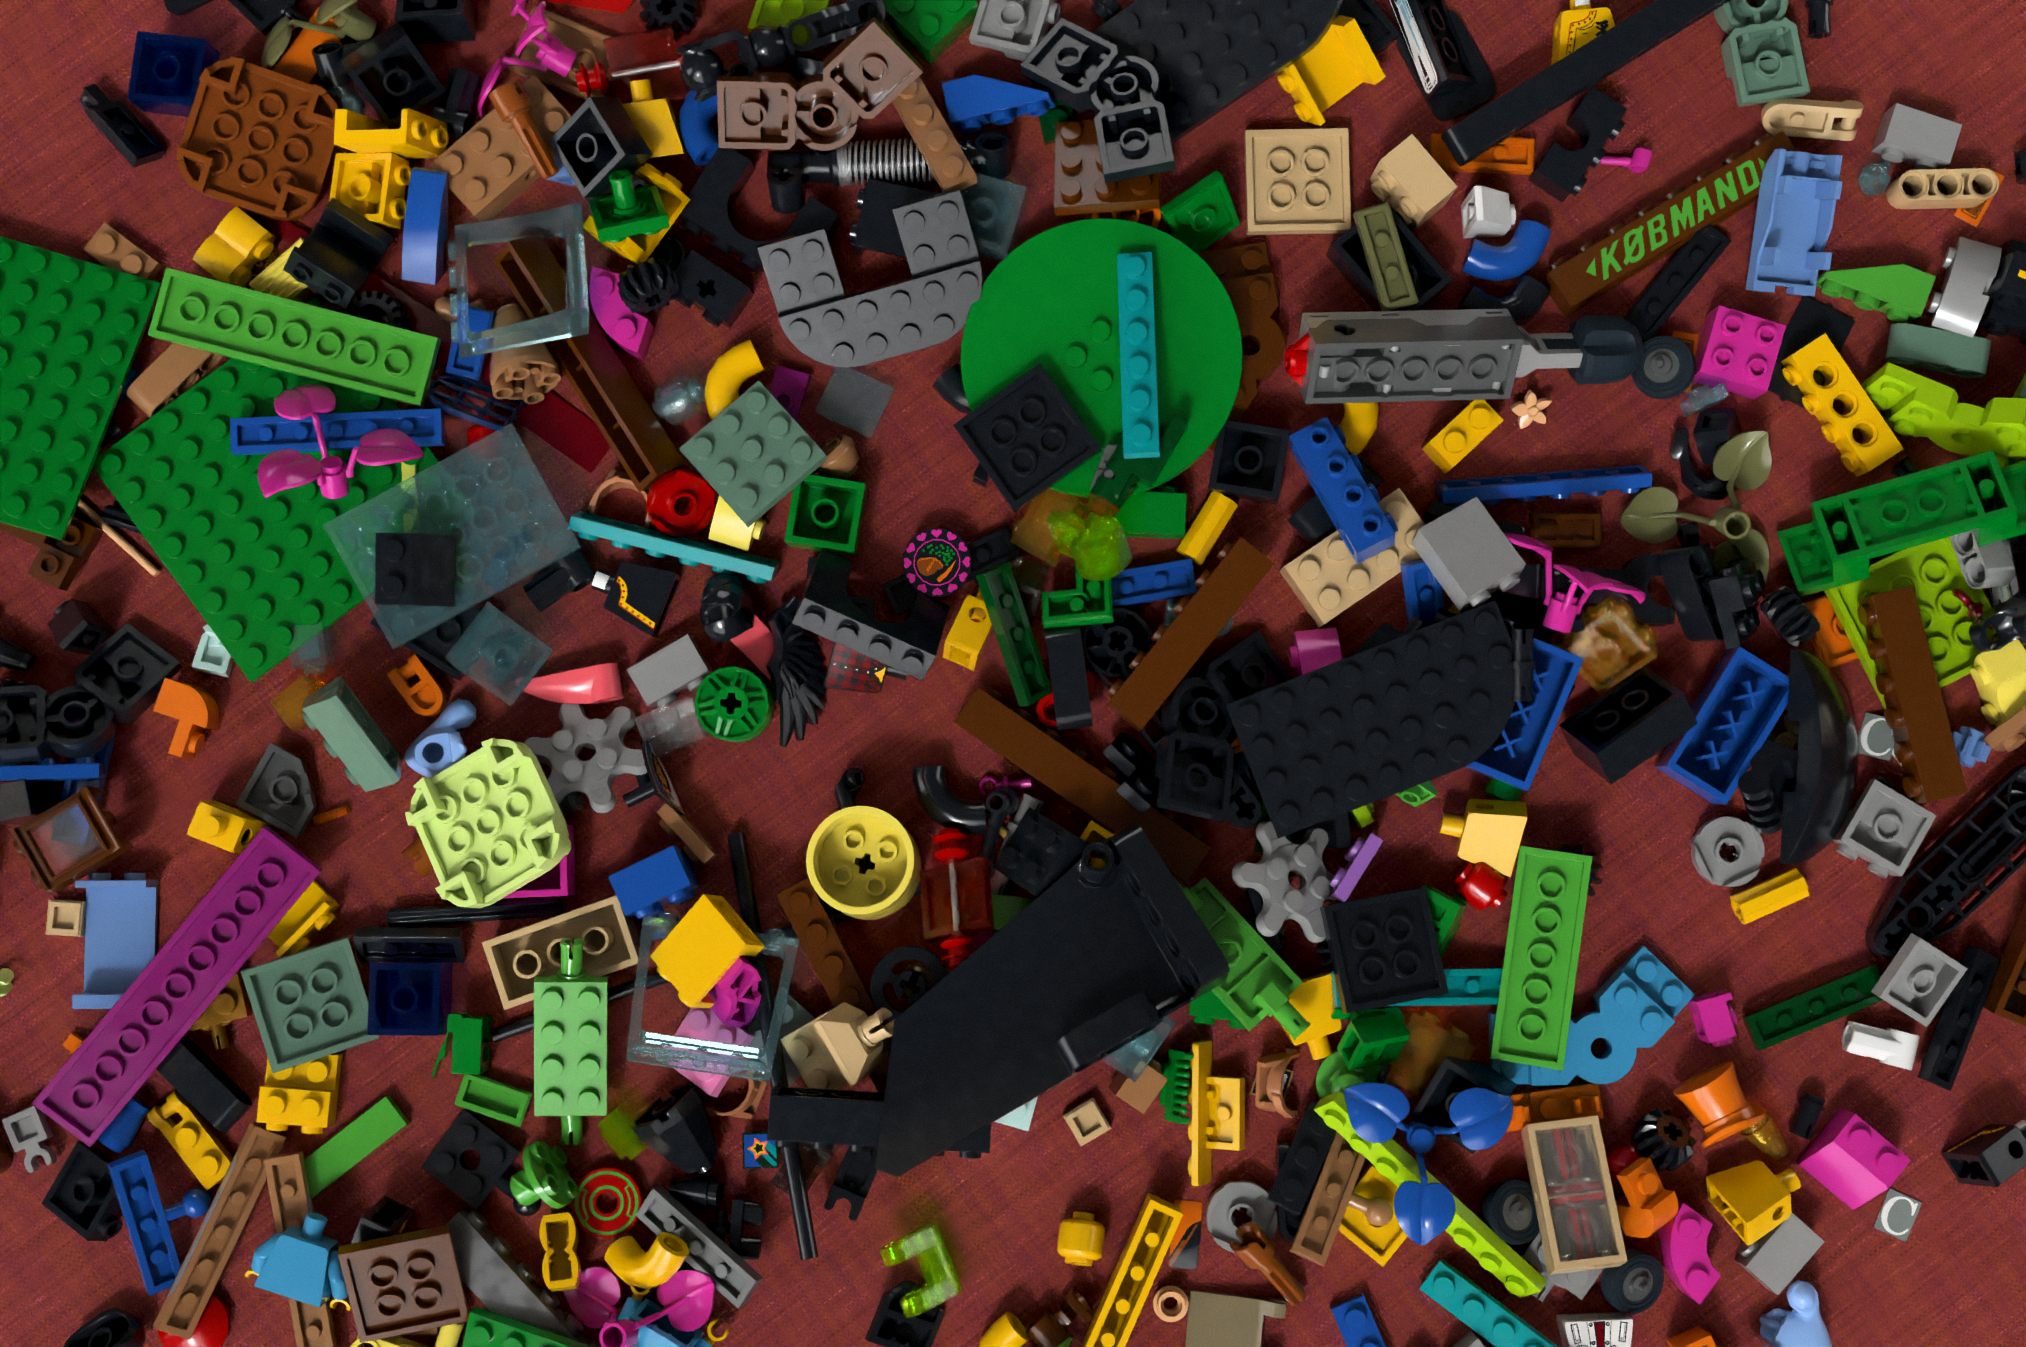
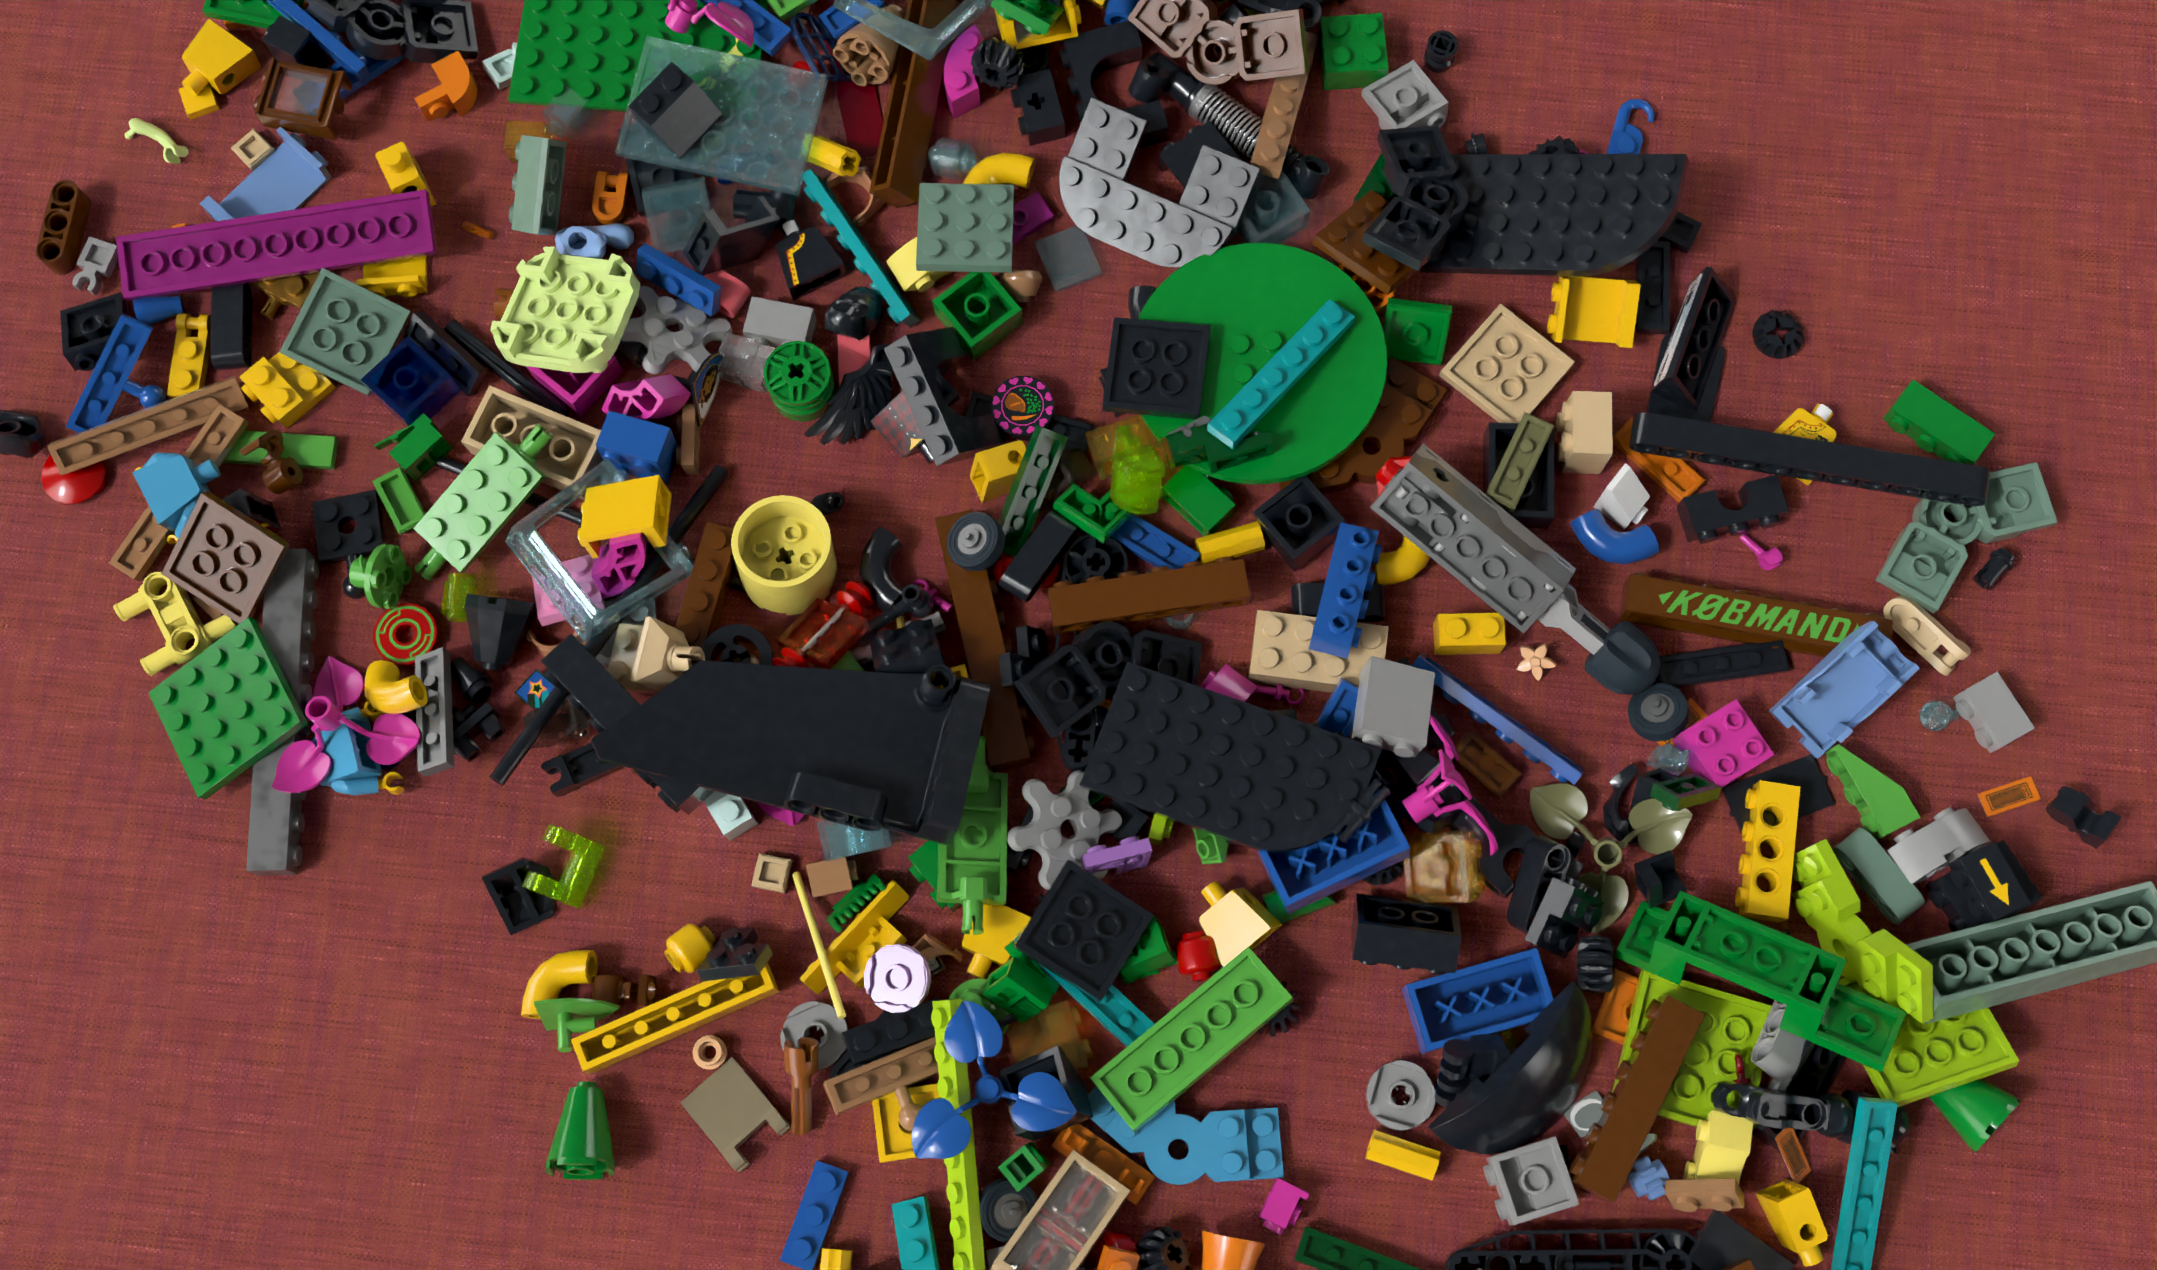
camera: 45 degrees right, 10 degrees down
dark grey plate [236,743,318,838] -> none
yellow brick [539,1212,581,1292] -> none
red tile [646,469,716,537] -> none
blue slope [942,75,1056,134] -> none
sticker [1168,1200,1202,1270] -> none
black cylinder [1455,275,1550,326] -> none
tan beam [1886,168,1999,209] -> none
none -> reddish brown leg [240,429,303,494]
none -> dark pink brick [602,374,691,421]
none -> blue plate [636,243,721,317]
none -> black panel [683,195,780,276]
none -> black plate [697,927,773,981]
none -> light yellow axle [792,872,846,1019]
none -> yellow axle [801,135,861,177]
none -> tile [864,944,931,1013]
none -> black wheel [947,512,1005,571]
none -> green leg [998,1141,1052,1192]
none -> dark pink hand [1254,684,1305,705]
none -> black panel [1634,850,1686,908]
none -> dark green plate [1650,773,1722,811]

